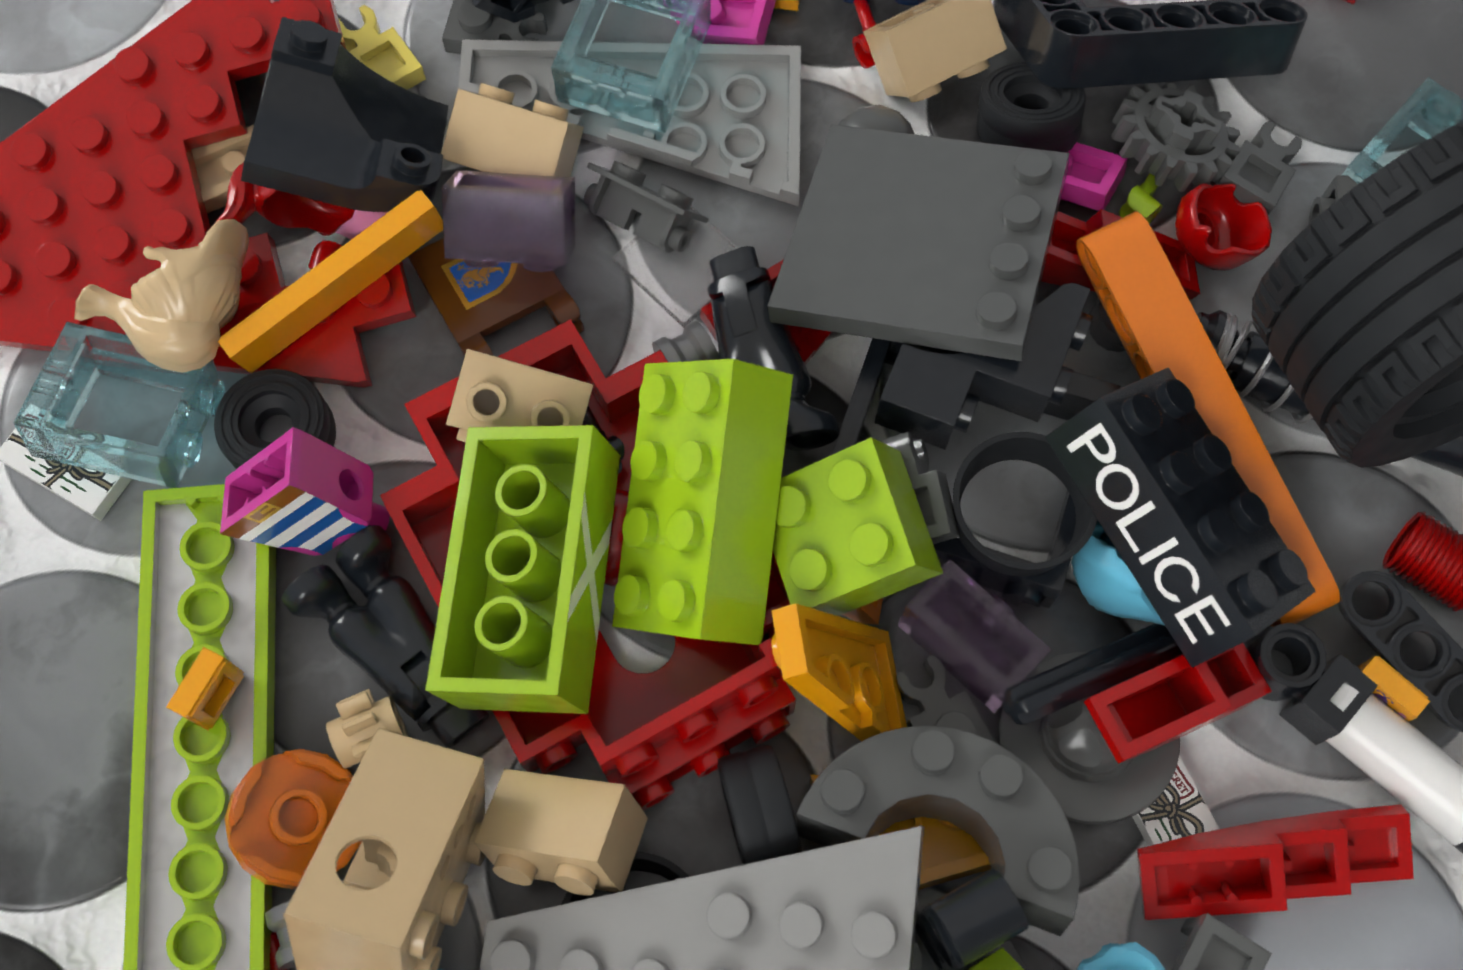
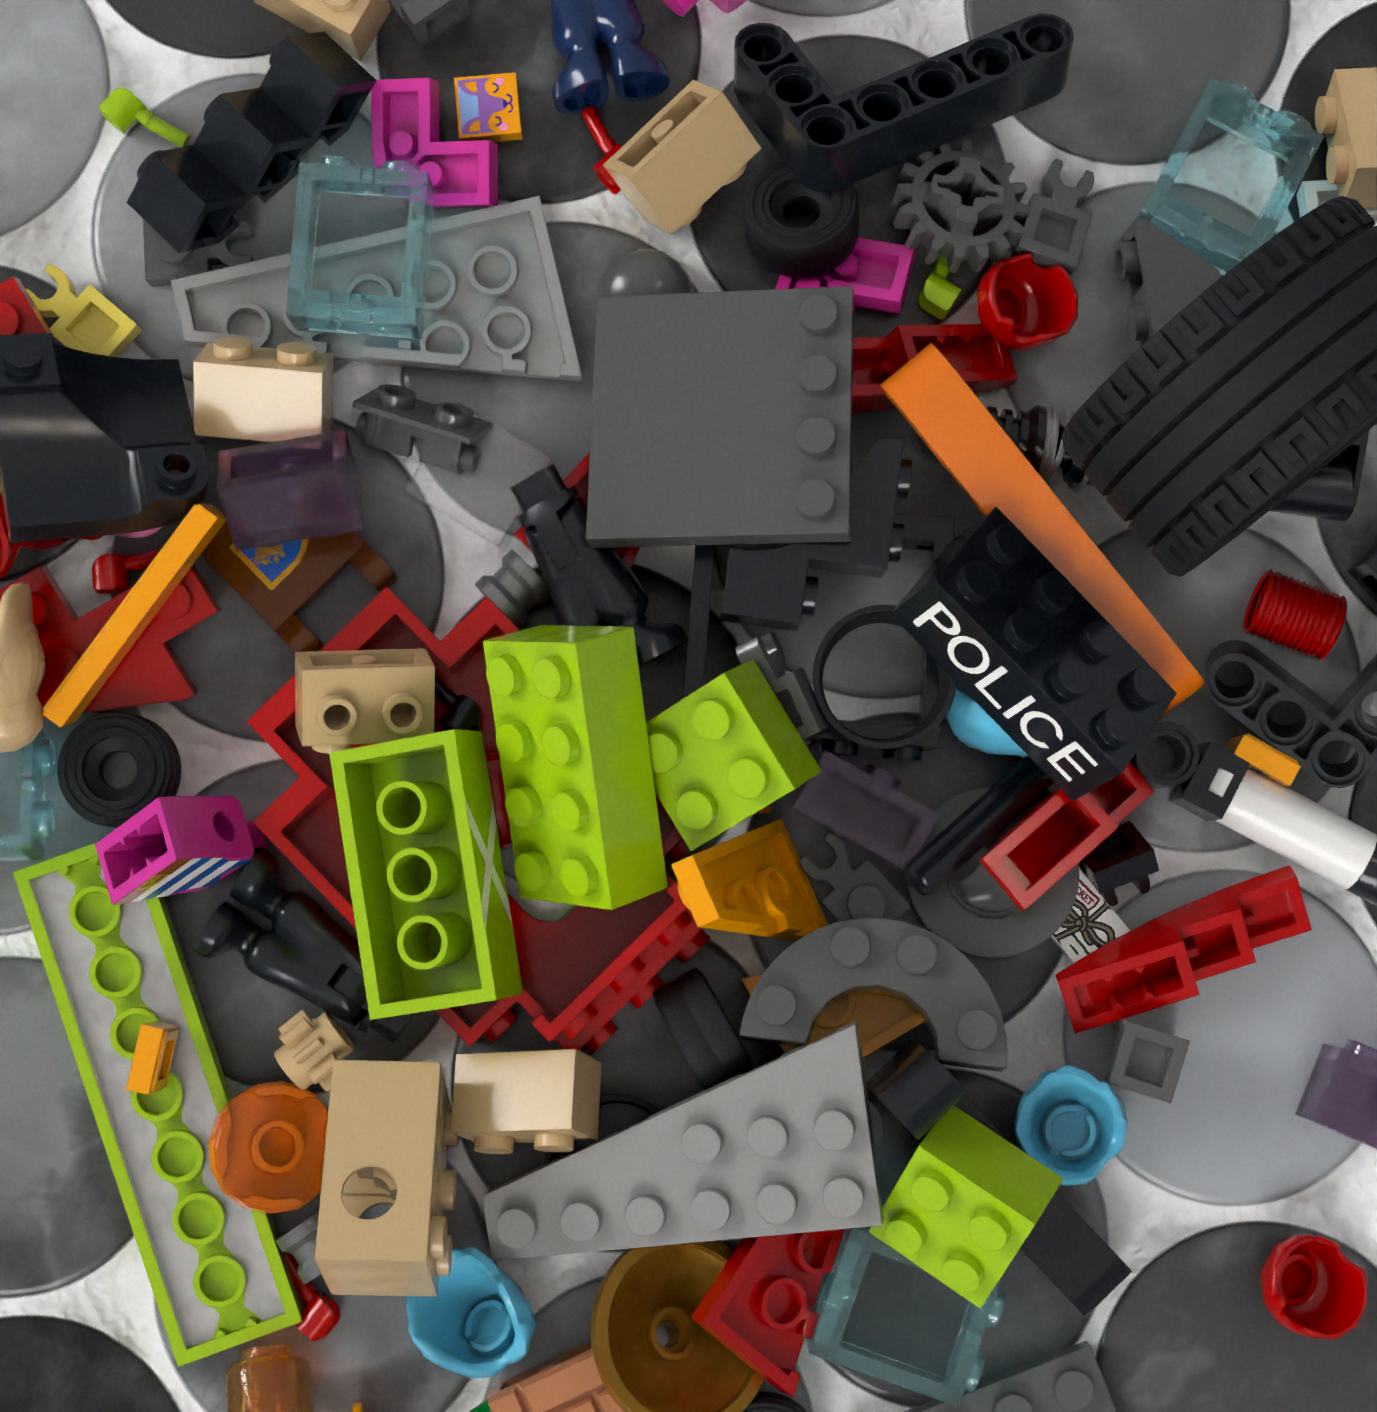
camera: 20 degrees left, 15 degrees up
none -> black tile [1079,821,1159,907]

